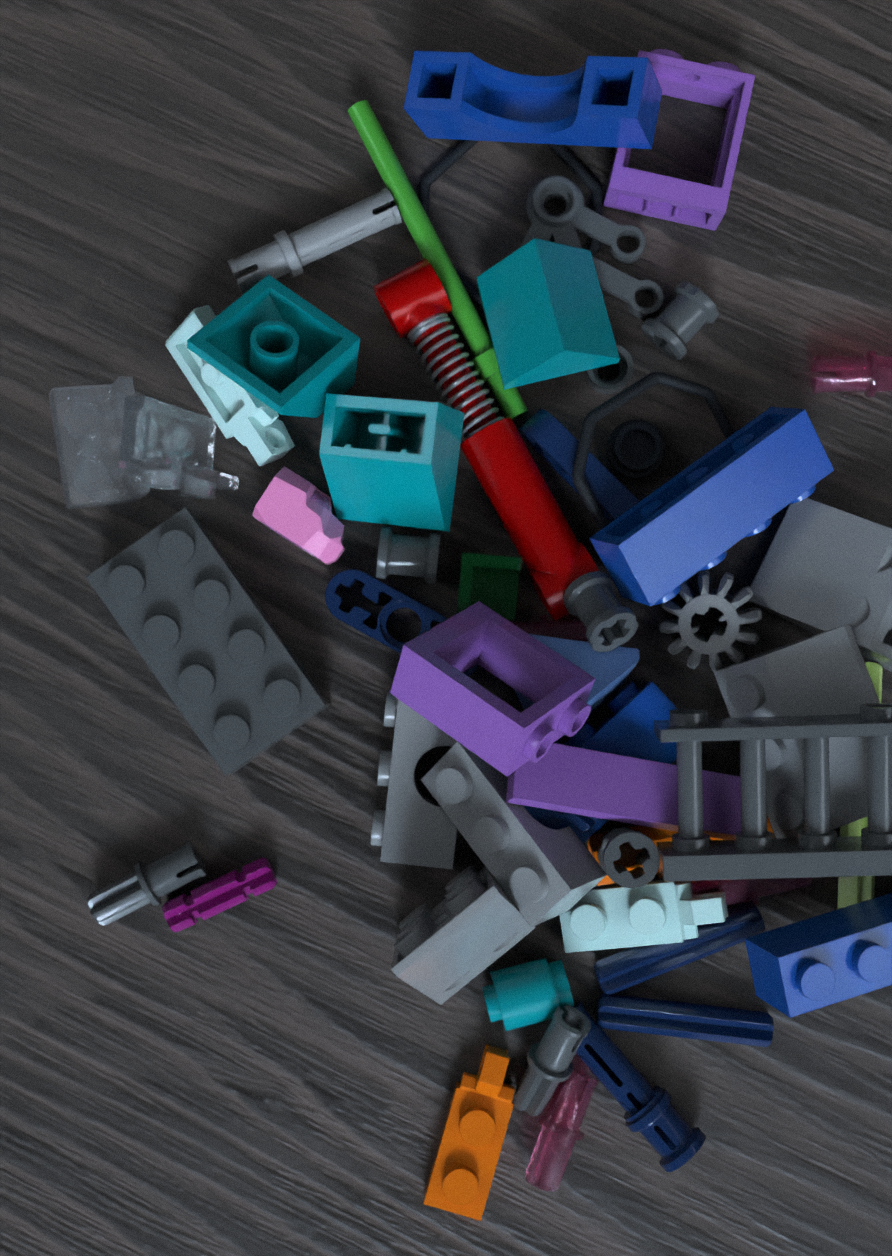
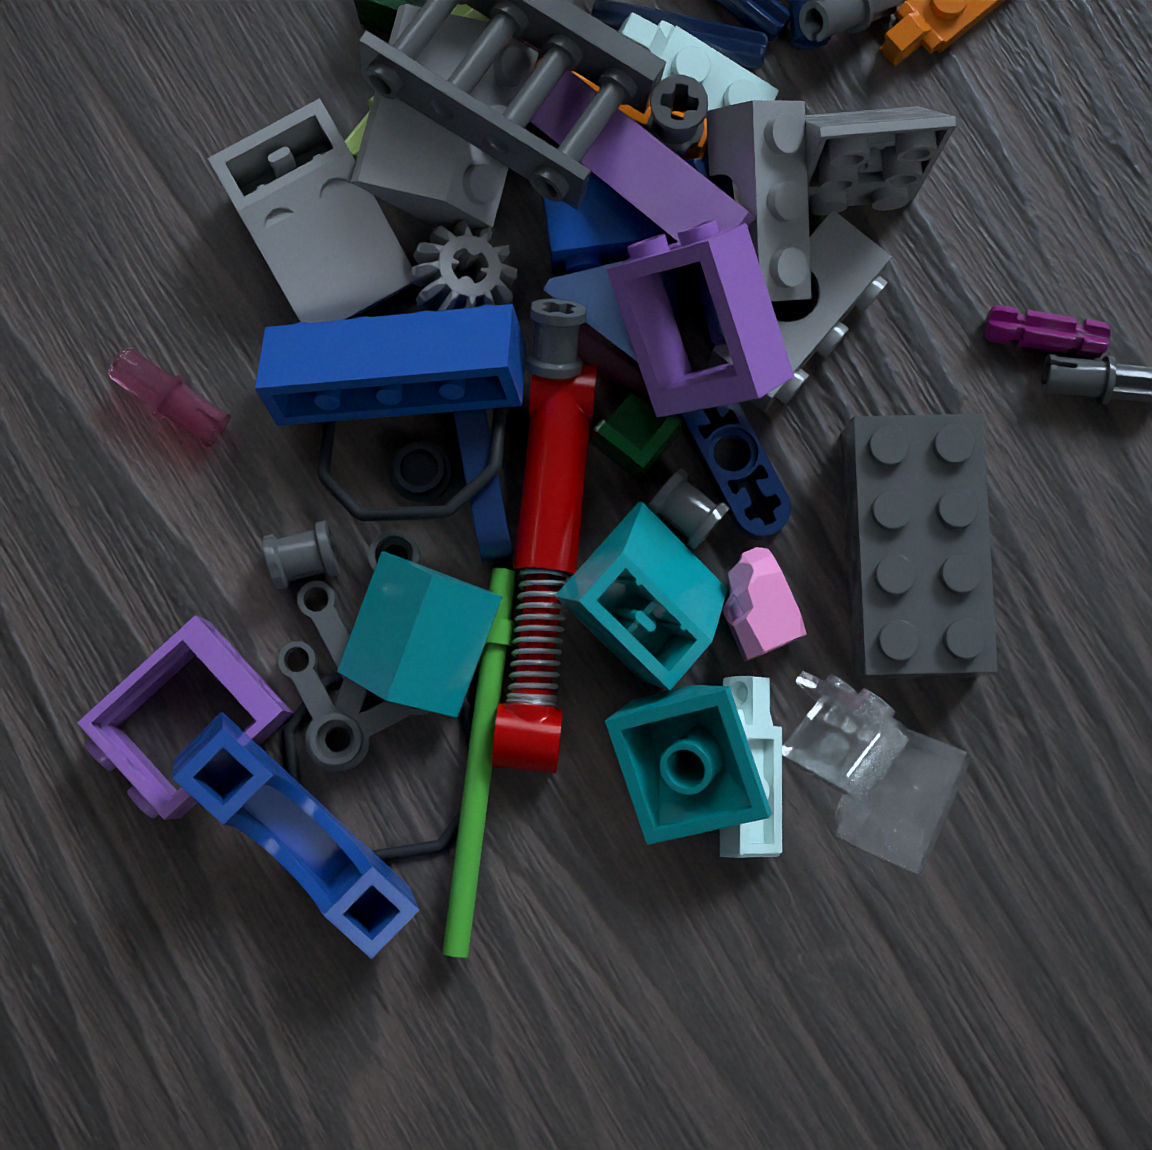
camera: 145 degrees left, 5 degrees down
light grey pin [227,187,402,294] -> none
teal brick [482,957,574,1031] -> none

